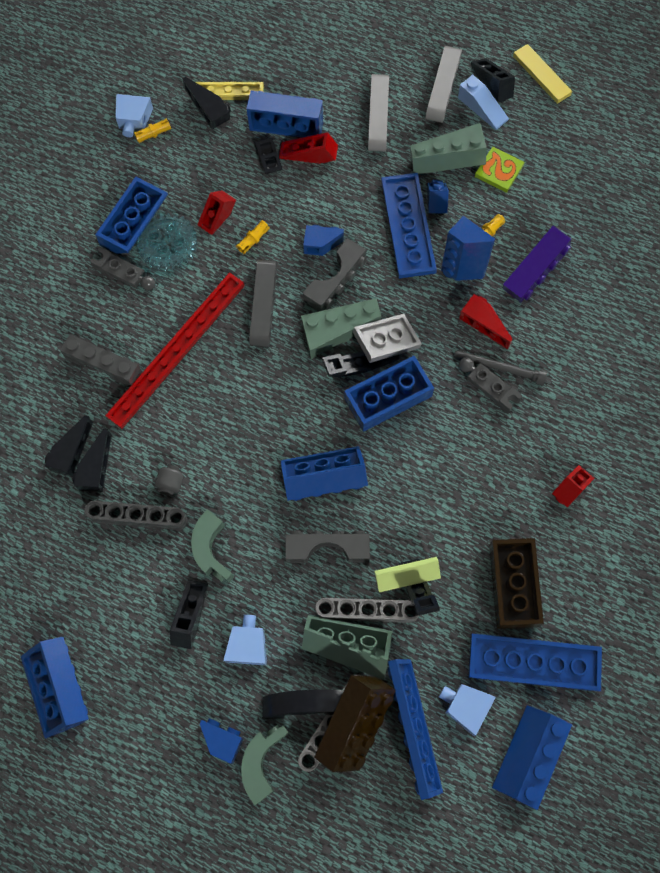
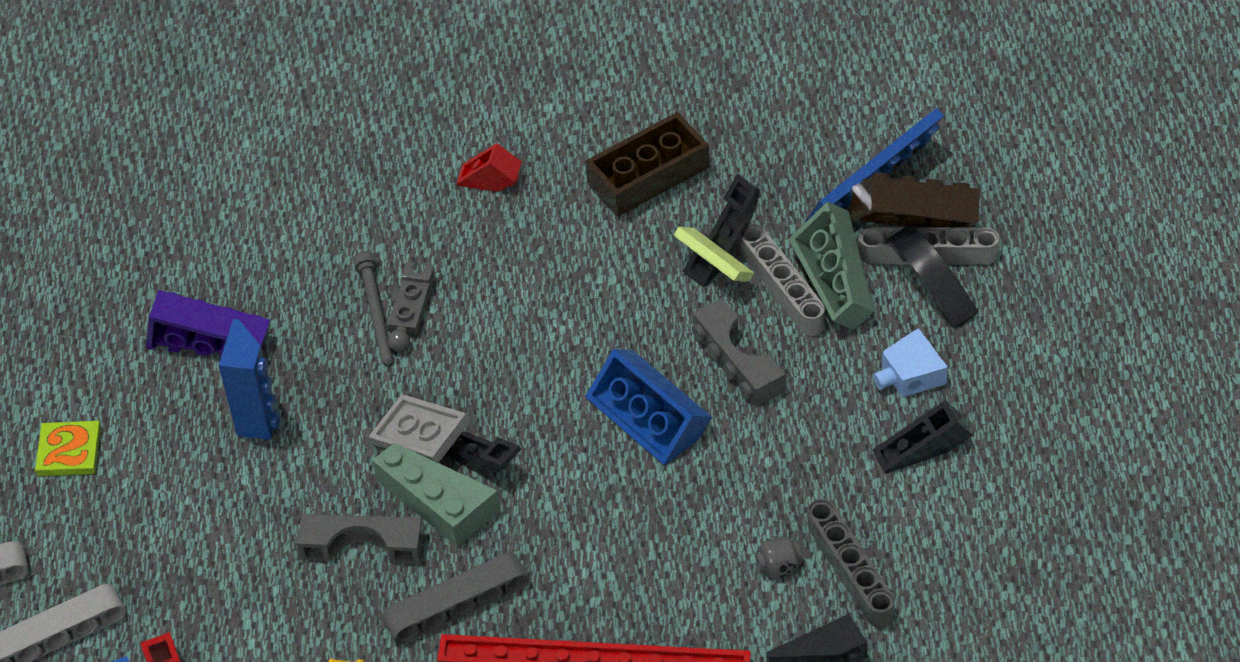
camera: 120 degrees left, 20 degrees down
blue slope [21,637,89,739] -> none
sand green arch [191,509,234,583] -> none
blue slope [200,718,244,764] -> none
sand green arch [241,725,289,805] -> none
blue slope [303,225,344,256] -> none
blue brick [344,356,434,432] -> none
blue plate [381,173,437,279] -> none
sand green wedge [410,123,487,174] -> none
blue slope [427,180,449,213] -> none
light blue torso [439,684,496,736] -> none
red slope [459,294,512,349] -> none
blue plate [468,634,602,692] -> none
yellow pin [482,214,505,237] -> none
blue slope [492,705,572,810] -> none

